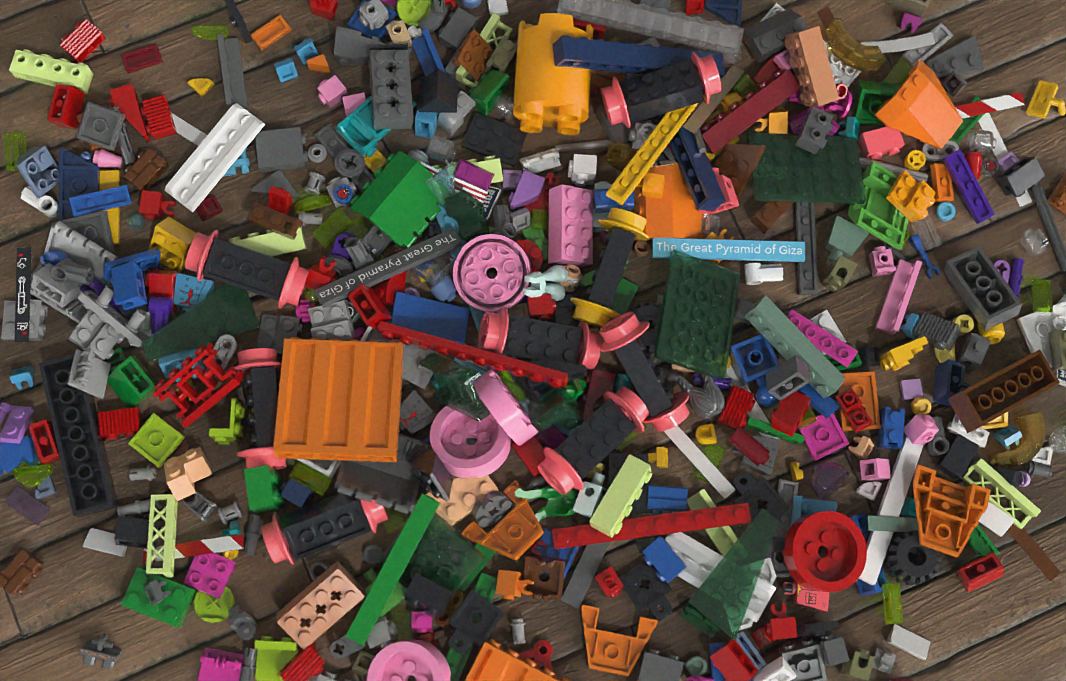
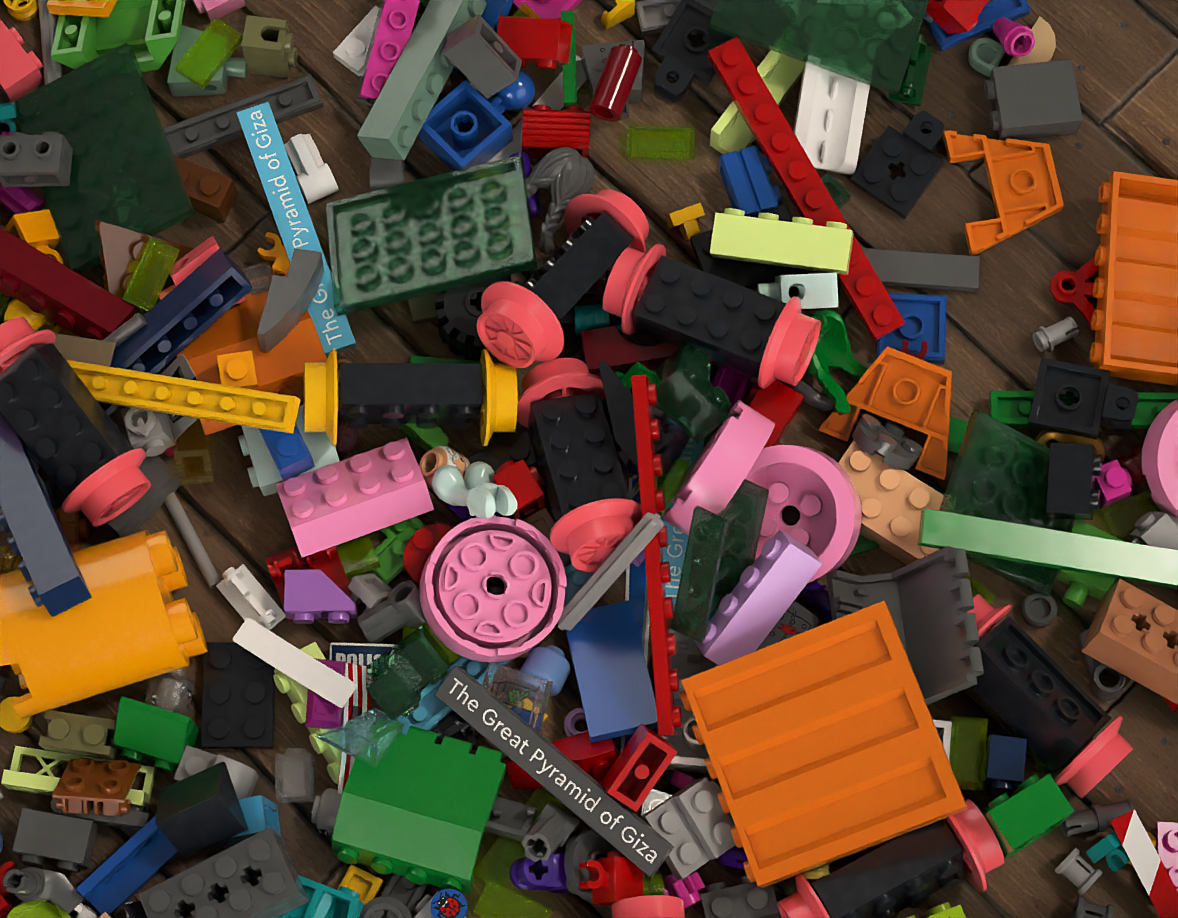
camera: 100 degrees left, 5 degrees down
black slope [407,446,453,502] -> none
orange brick [496,570,534,600] -> none
lavender tile [502,170,522,190] -> none
reddish brown piece [522,554,566,601] -> none
white brick [568,154,597,187] -> none
red brick [593,566,624,598] -> none
blue brick [642,536,687,582] -> none
white sticker [664,425,735,499] -> none
yellow tile [695,424,717,444] -> none
none -> clear neon green tile [122,237,180,311]
none -> clear neon green tile [175,17,243,89]
none -> white sticker [233,617,358,708]
none -> dark grey slope [257,248,324,353]
none -> light grey axle [557,512,664,631]
none -> lavender brick [694,529,822,665]

